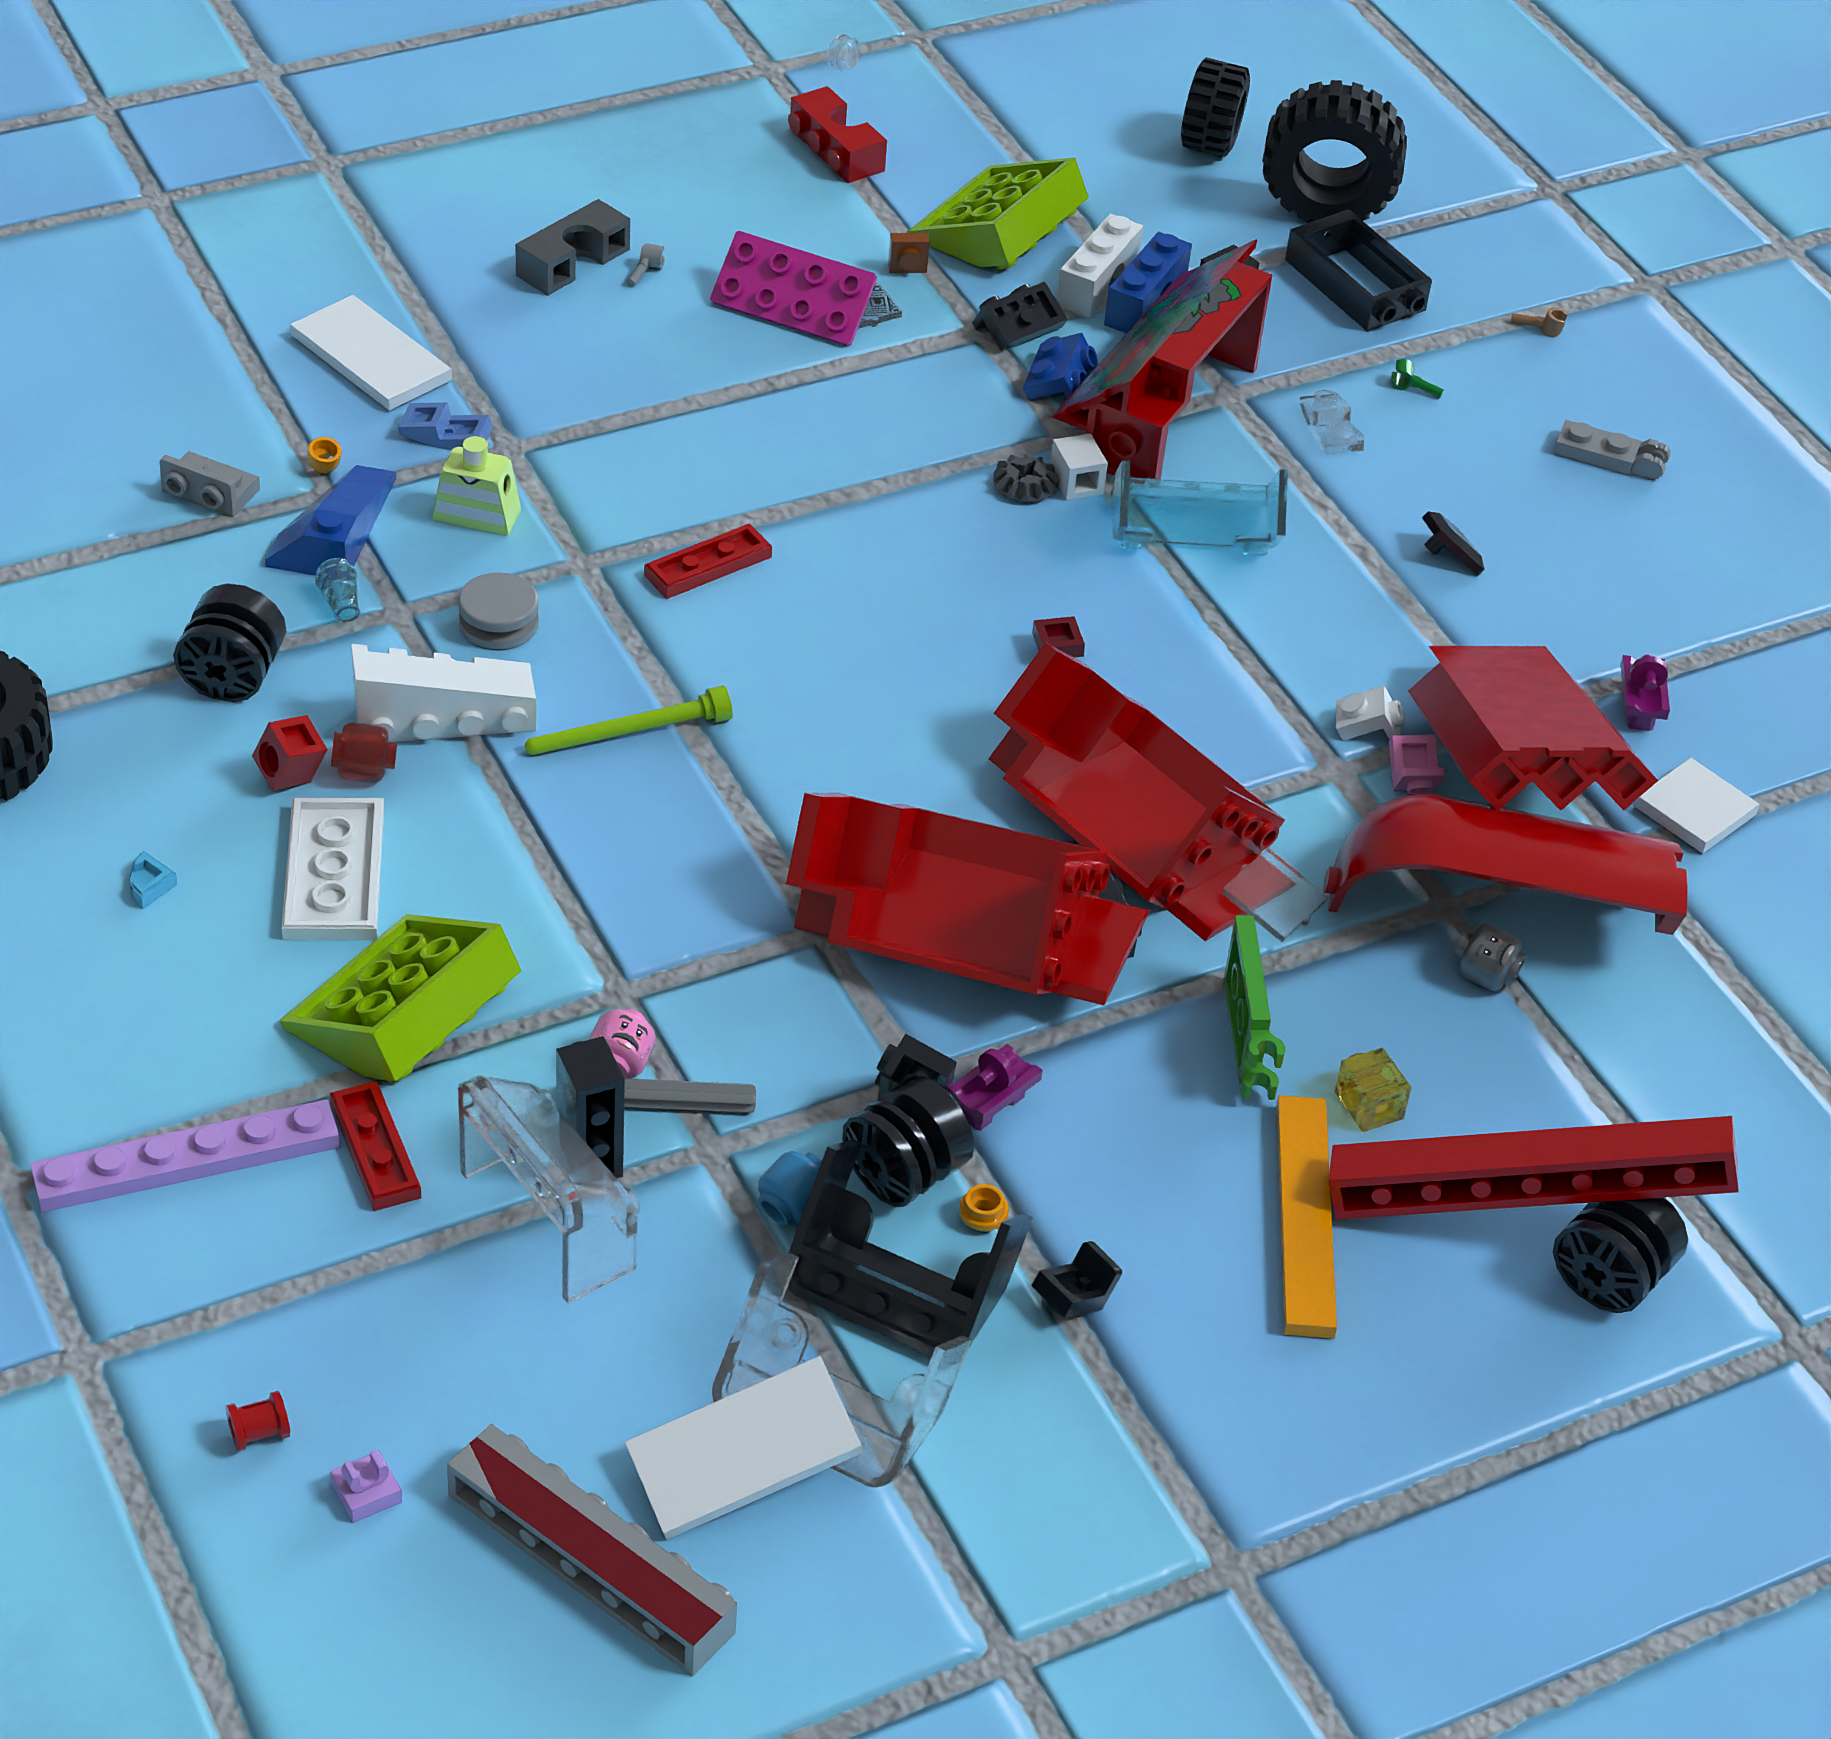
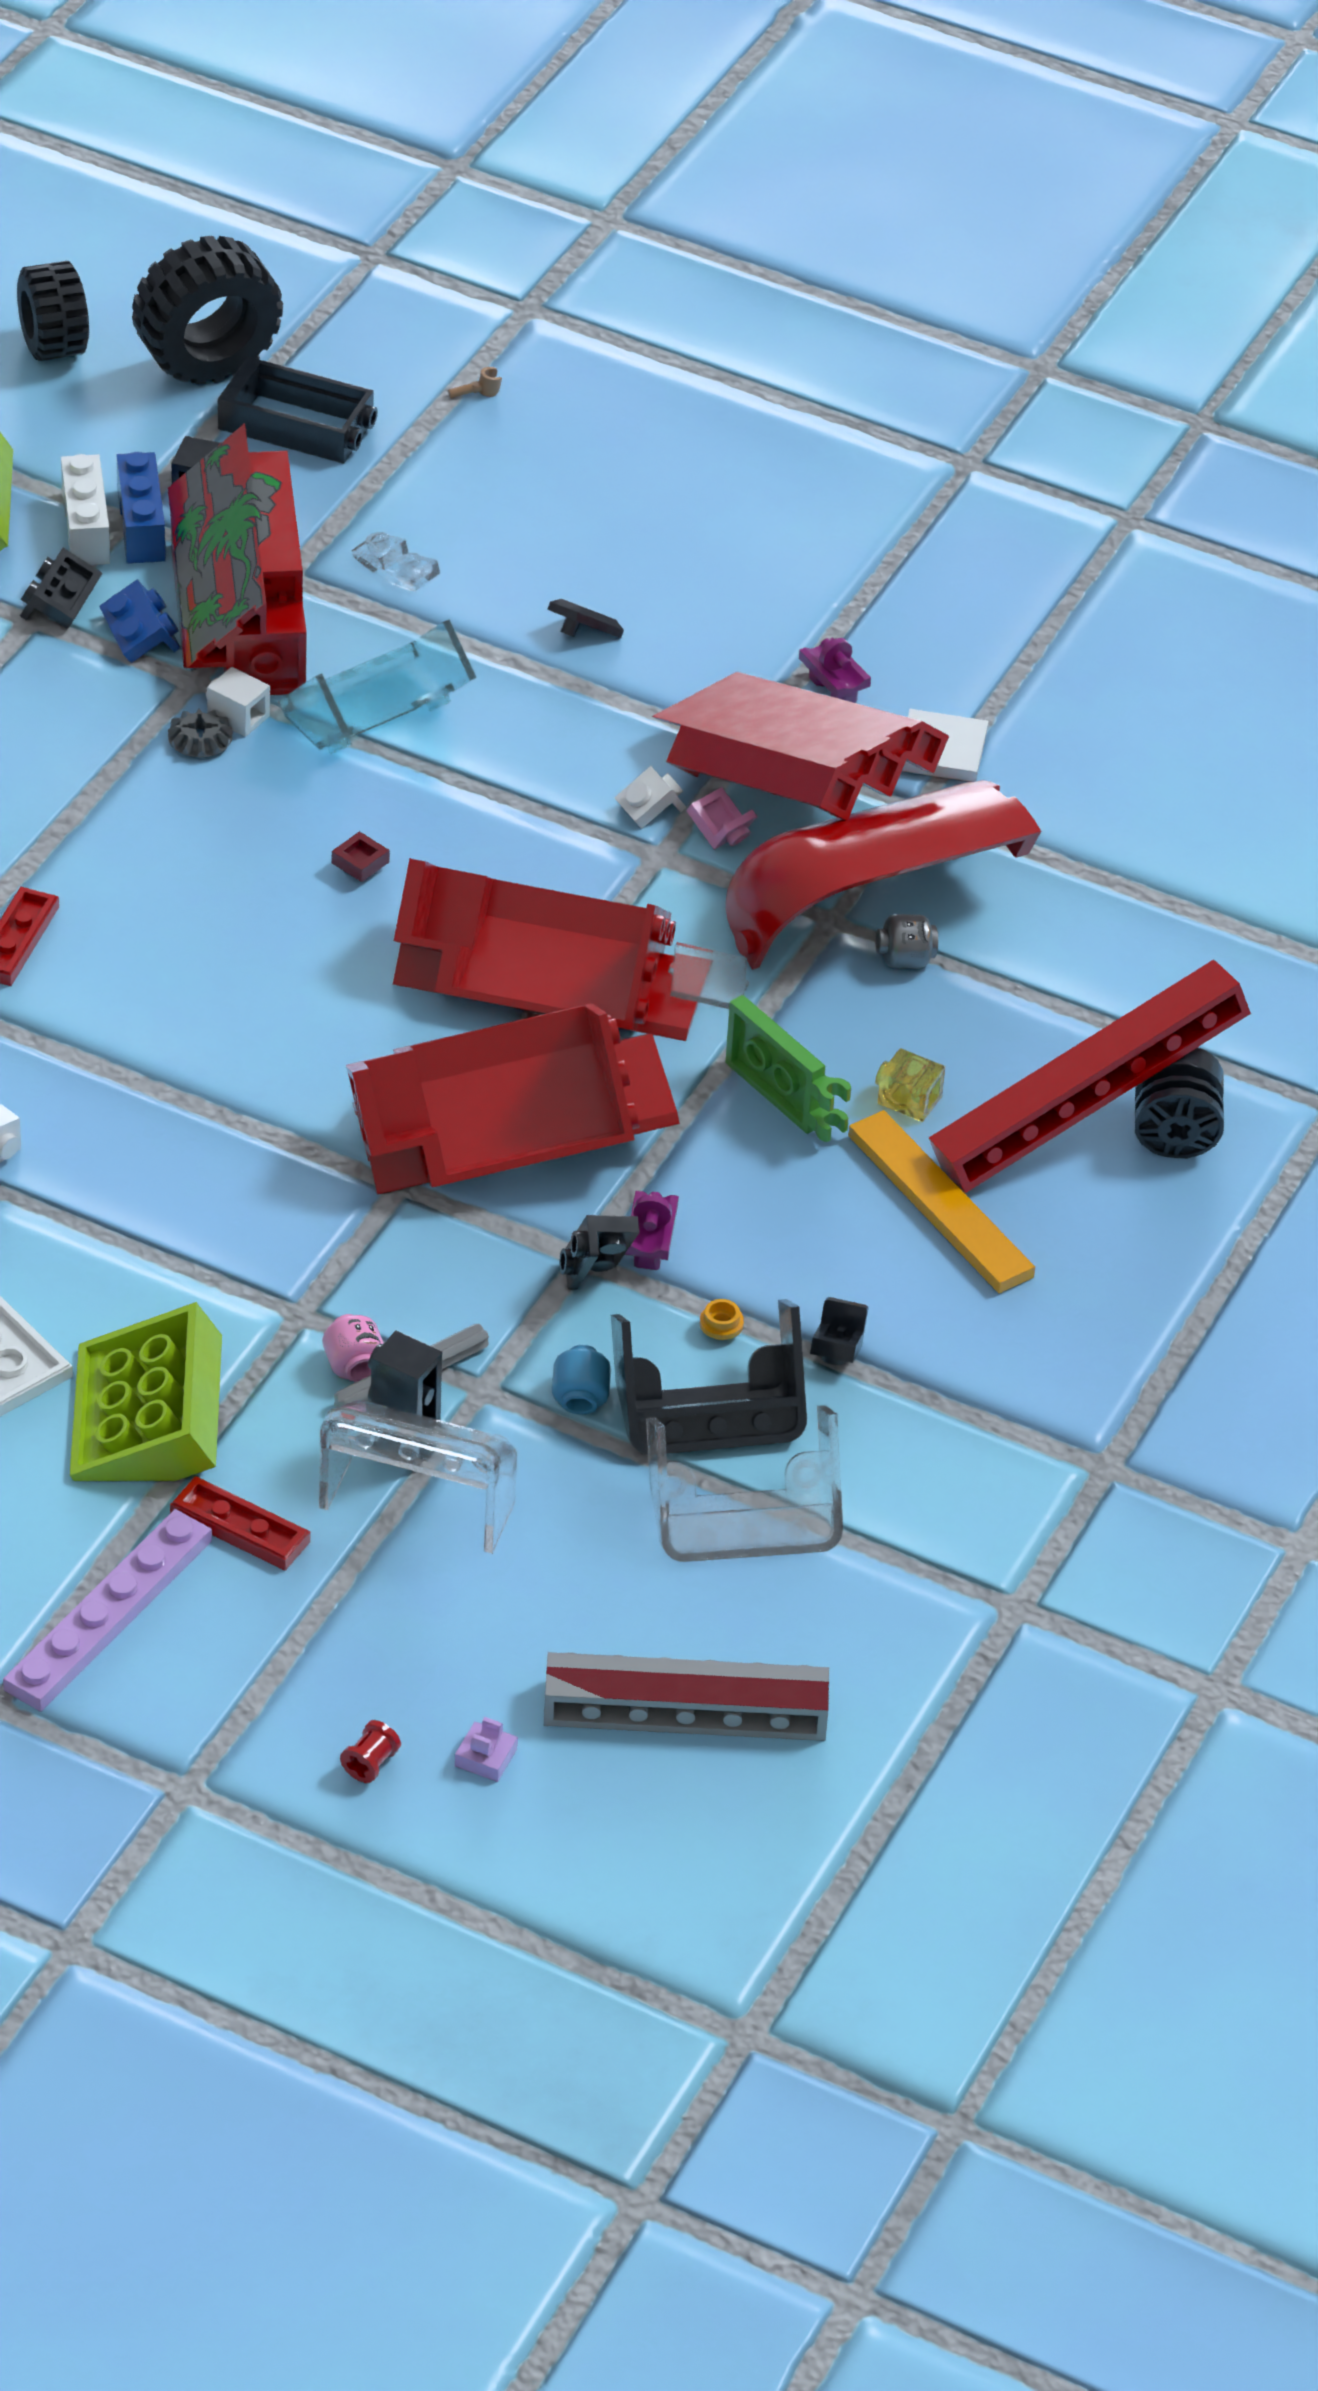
camera: 35 degrees left, 0 degrees up
lime piece [524,685,733,755] -> none
white tile [625,1356,864,1540] -> none
black wheel [842,1076,974,1207] -> none
green hand [1391,359,1444,398] -> none
light grey hinge [1554,420,1671,480] -> none

